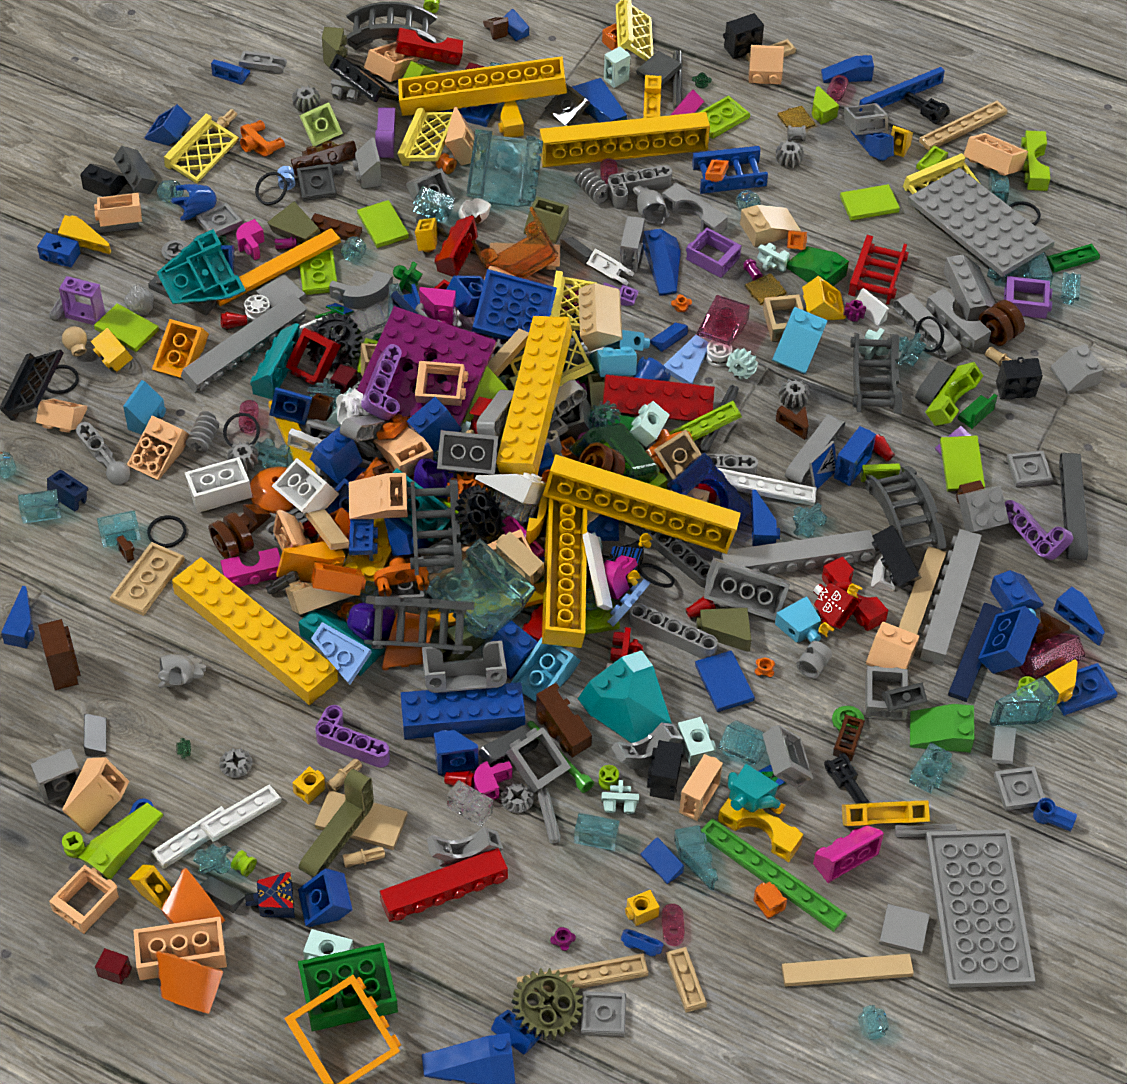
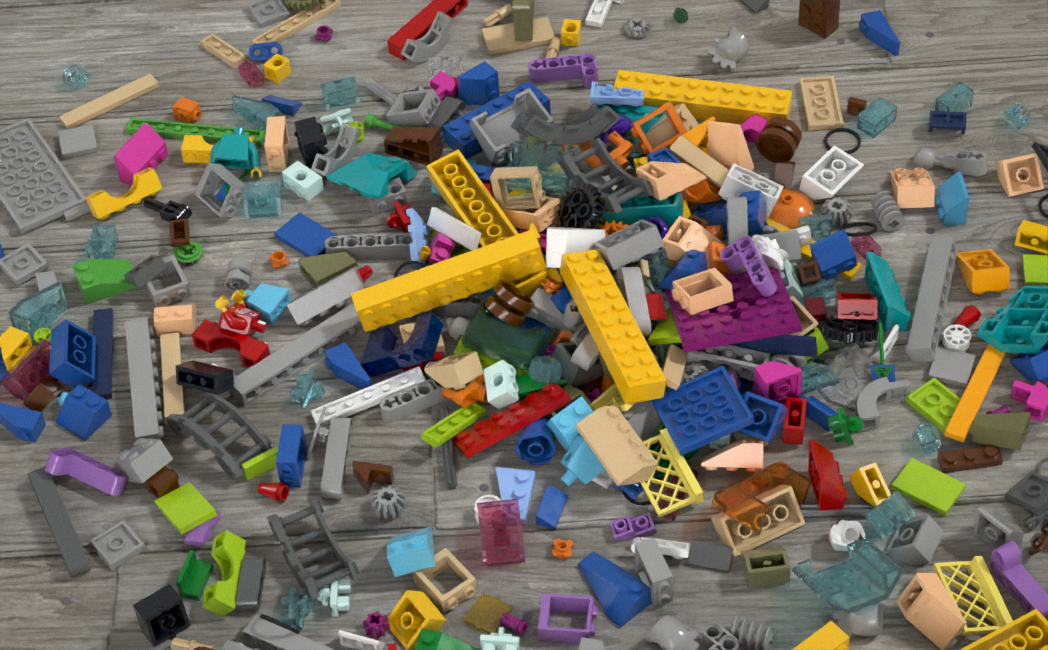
camera: 155 degrees right, 5 degrees down
light aqua gear [726,348,758,380] -> none

